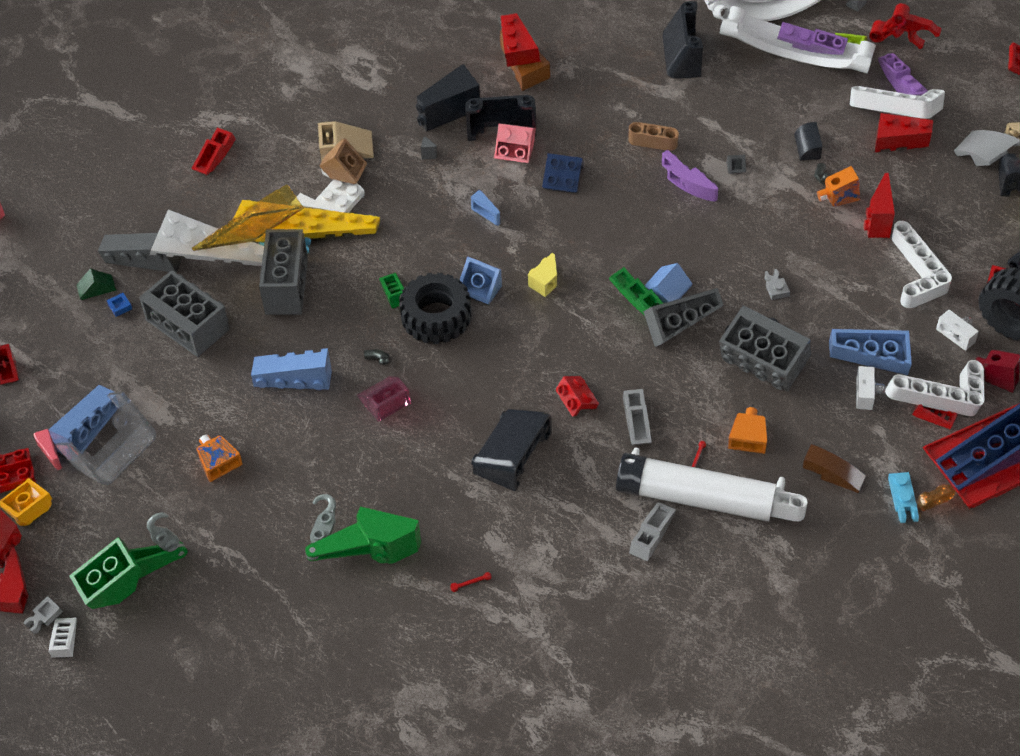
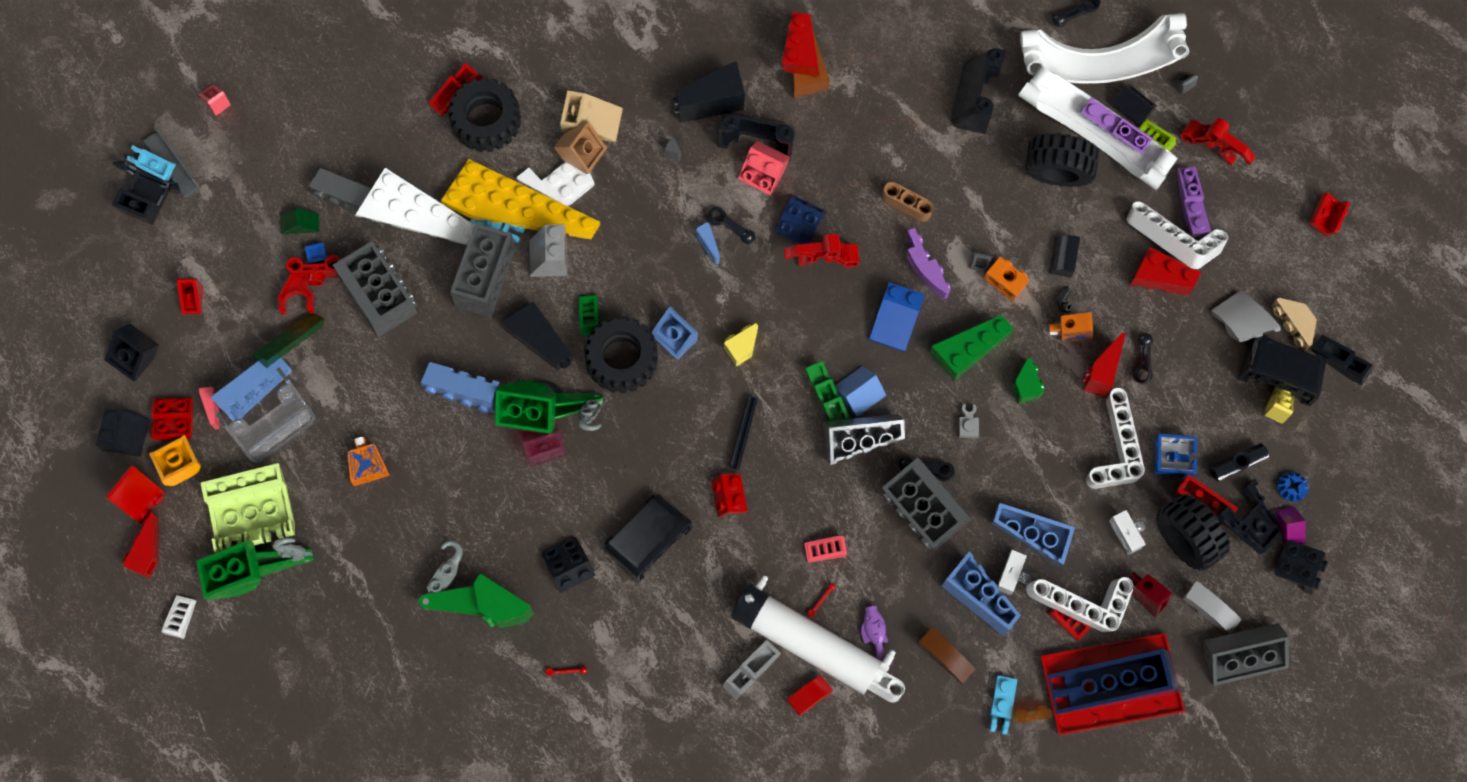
camera: 10 degrees right, 20 degrees up
light grey plate [24,596,63,634] -> none
clear yellow windscreen [192,184,304,251] -> none
light grey slope [623,389,652,445] -> none
orange torso [728,407,767,454] -> none
none -> yellowish green slope [201,463,295,553]
none -> dark green slope [253,313,325,368]
none -> red piece [278,255,341,315]
none -> black tyre [448,78,521,152]
none -> green slope [495,380,603,434]
none -> black slope [502,301,573,371]
none -> light grey slope [530,224,568,277]
none -> black bracket [541,537,596,593]
none -> black piece [707,207,756,244]
none -> black axle [730,396,757,470]
none -> red piece [783,234,860,267]
none -> red slope [787,675,833,716]
none -> coral slope [804,535,847,563]
none -> medium lavender animal [861,606,893,665]
none -> blue slope [869,282,925,352]
none -> green wedge [929,315,1014,381]
none -> medium blue wedge [941,551,1021,636]
none -> orange brick [984,257,1030,301]
none -> green slope [1013,358,1044,404]
none -> black tyre [1025,133,1100,187]
none -> black brick [1112,84,1157,125]
none -> black piece [1133,333,1153,385]
none -> piece [1154,434,1197,477]

